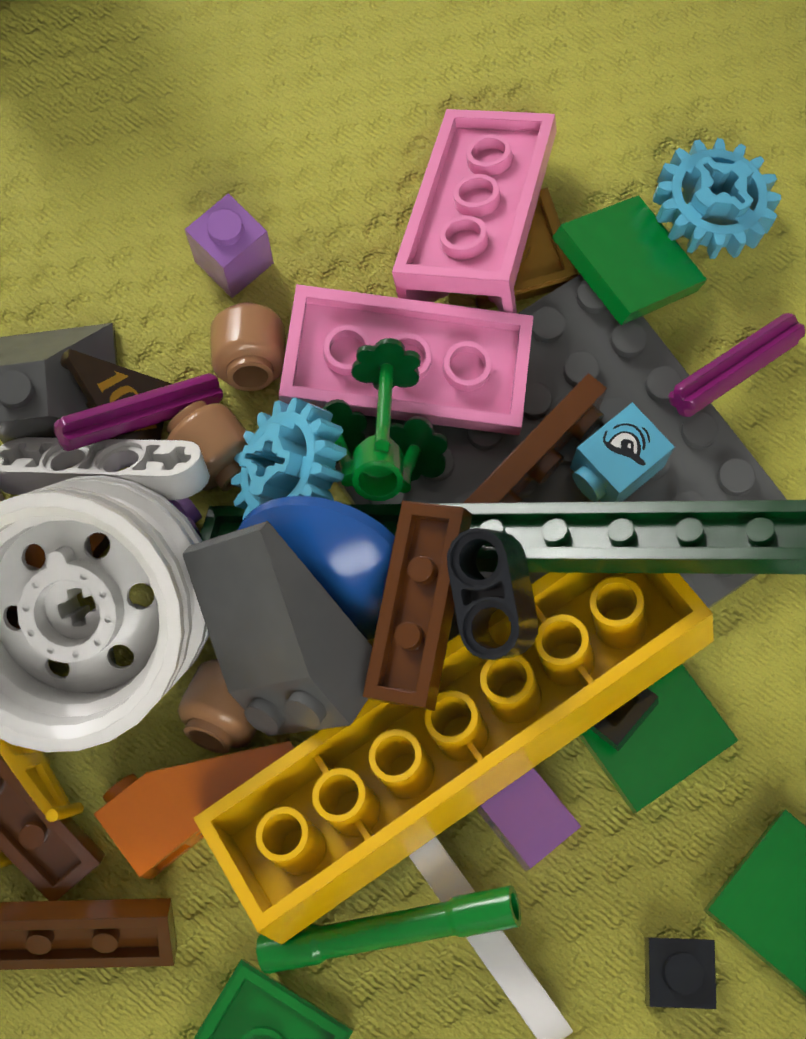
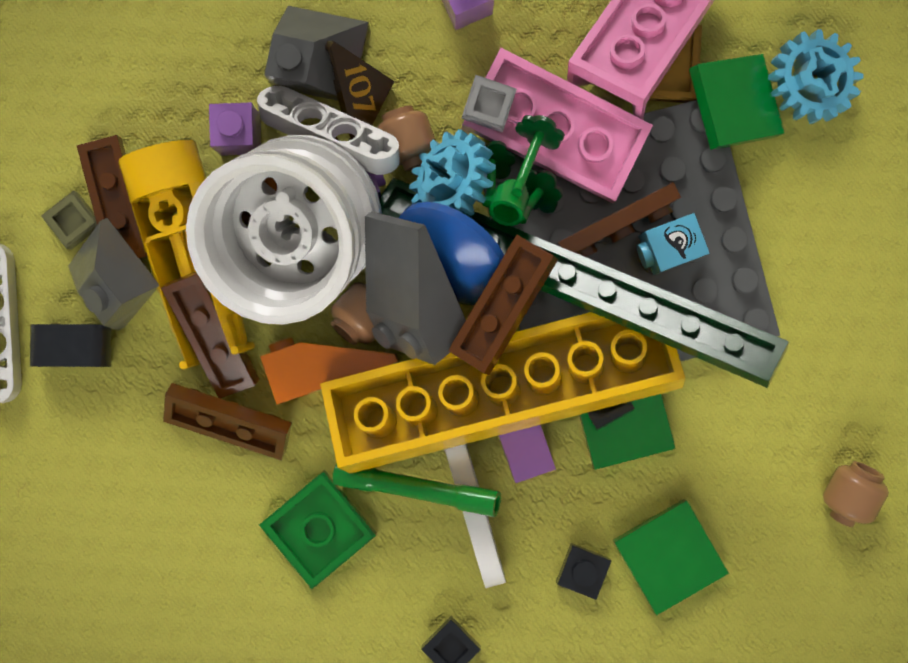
camera: 20 degrees right, 15 degrees up
magenta axle [54,373,223,451] -> none
medium nougat head [210,302,286,391] -> none
black beam [447,528,538,660] -> none
magenta axle [668,313,806,417] -> none
none -> light grey tile [461,75,517,132]

